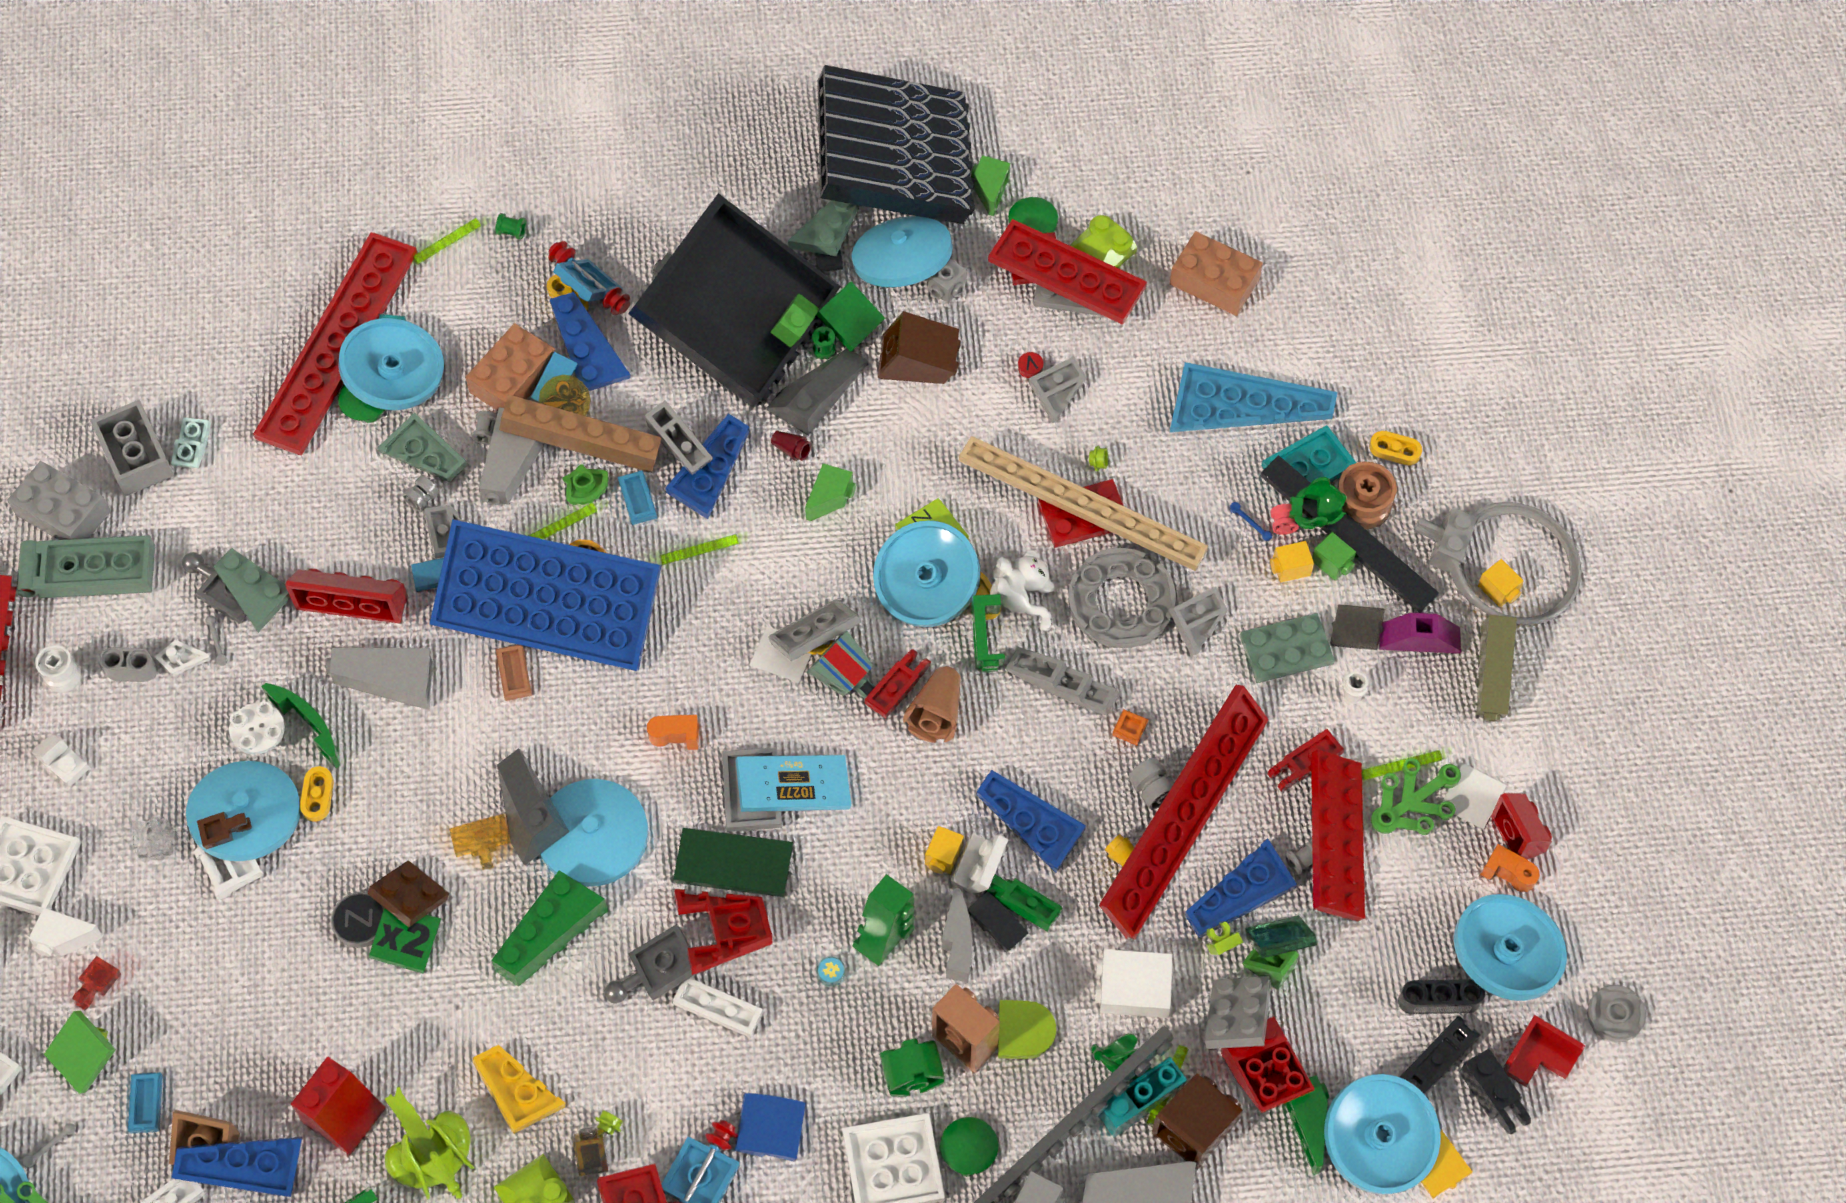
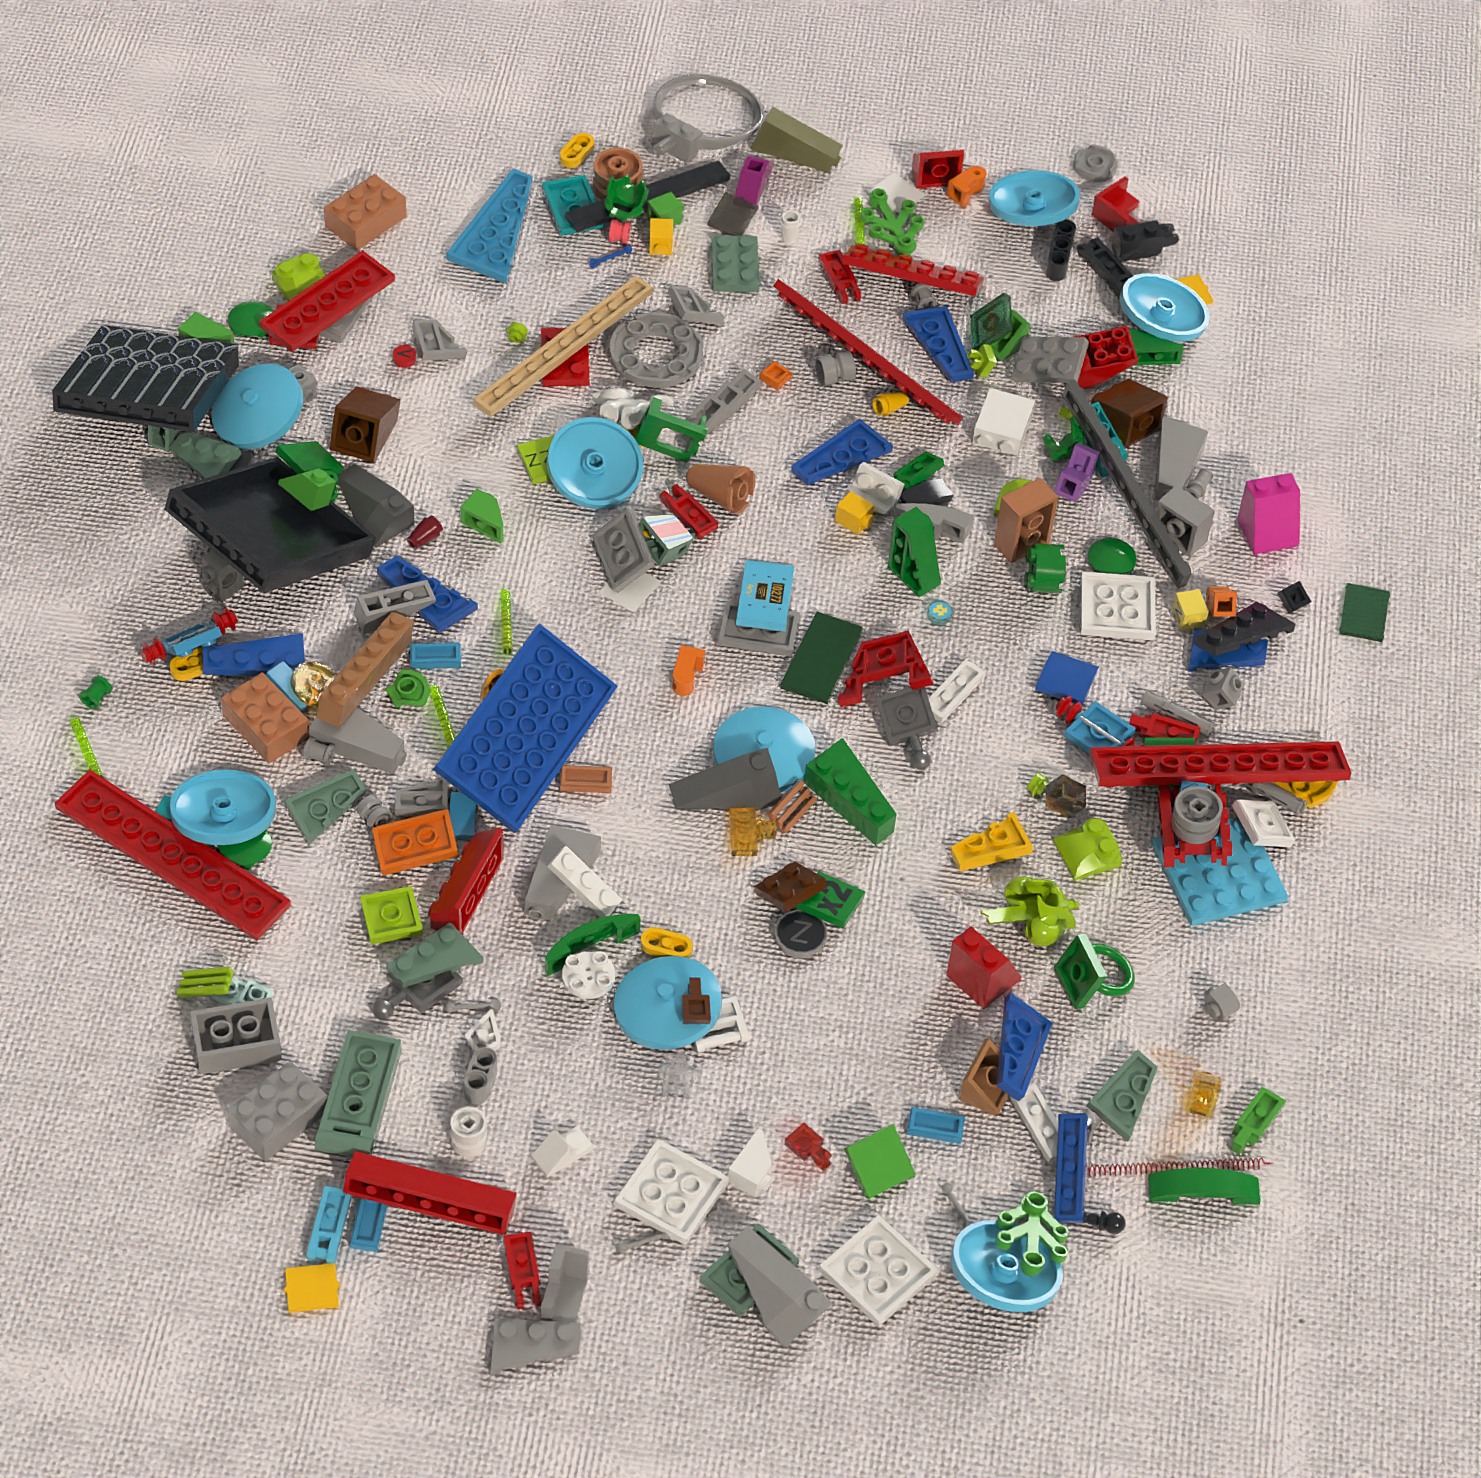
camera: 80 degrees left, 10 degrees down
yellow brick [1478,559,1524,608] -> none
none -> lime tile [176,966,234,998]
none -> lime plate [360,886,423,945]
none -> orange plate [372,809,459,876]
none -> white plate [547,846,622,918]
none -> nougat tile [767,780,817,834]
none -> medium lavender brick [1054,442,1100,502]

